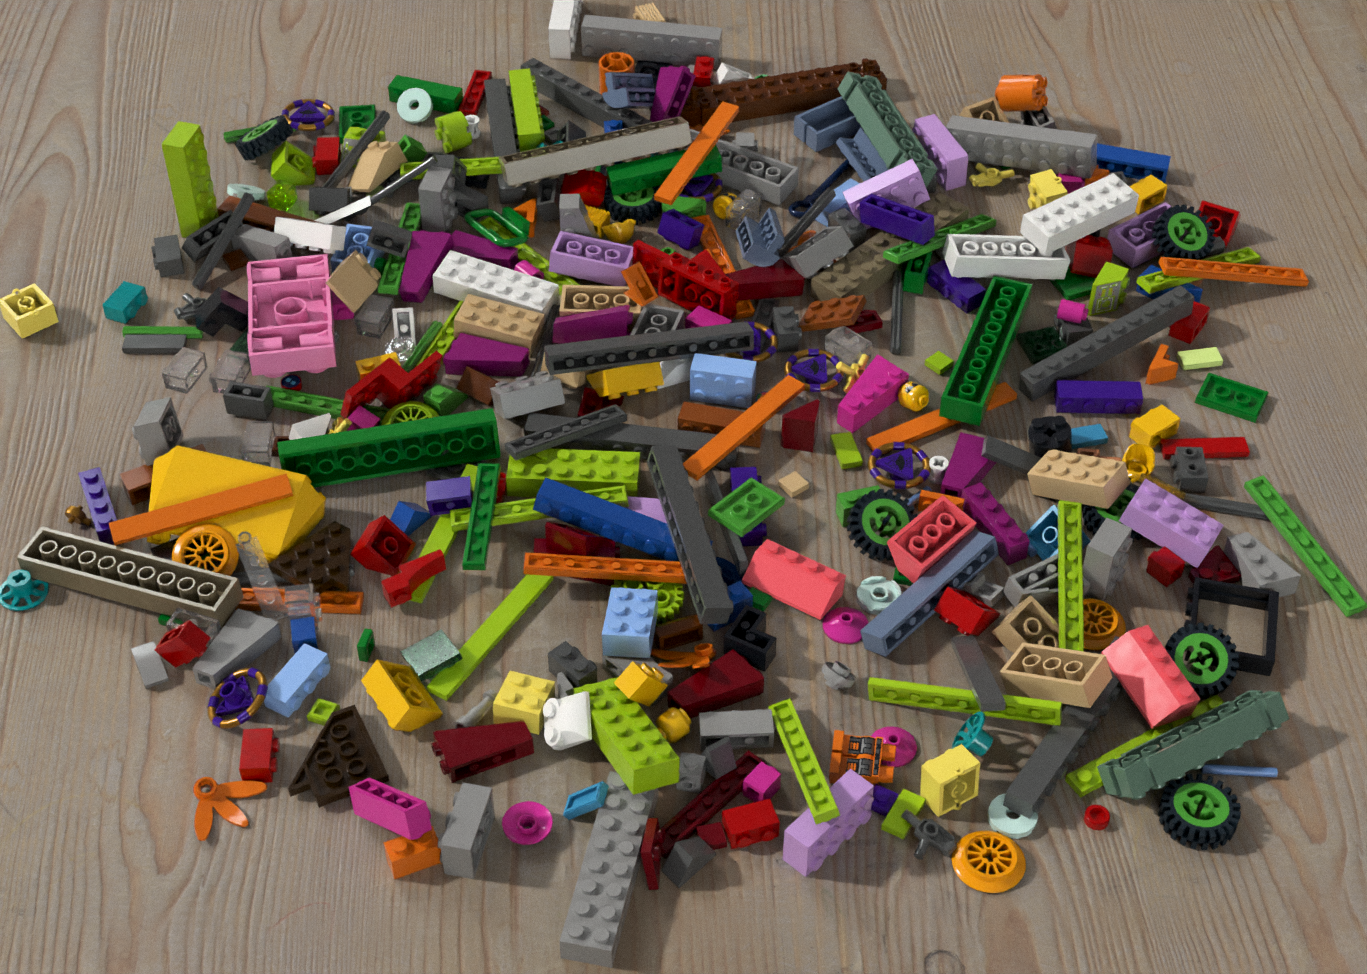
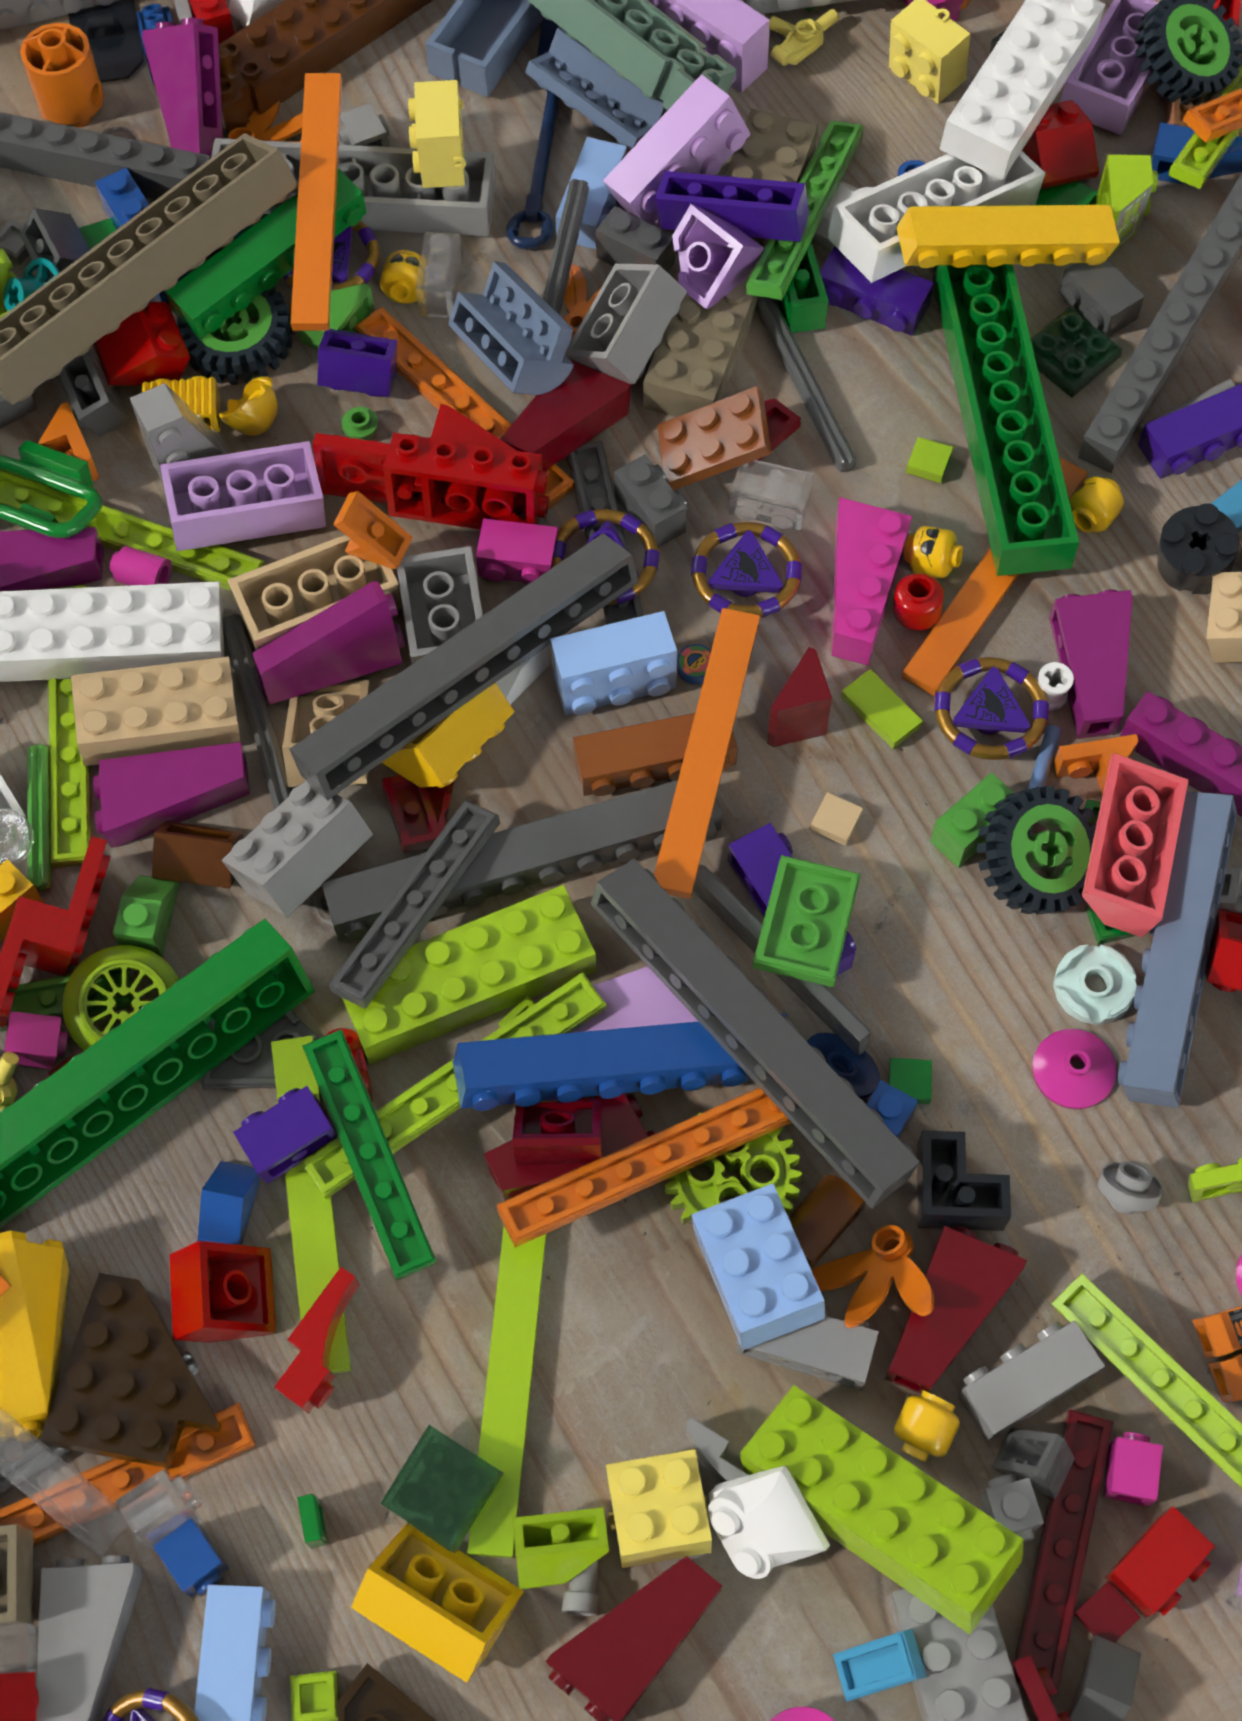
camera: 25 degrees left, 20 degrees up
dark grey brick [548,641,598,688] -> none
sand blue brick [602,72,656,109] -> none
yellow brick [614,661,668,707] -> none
coral slope [742,539,846,620] -> none
light yellow piece [836,354,869,394] -> none
dark grey tile [981,435,1041,475] -> none
dark pink brick [1057,299,1089,324] -> none
none -> light yellow brick [408,80,466,188]
none -> lime slope [513,1507,609,1589]
none -> medium lavender slope [672,204,764,309]
none -> red head [893,573,944,631]
none -> yellow brick [897,205,1120,268]
none -> yellow head [1069,476,1124,533]

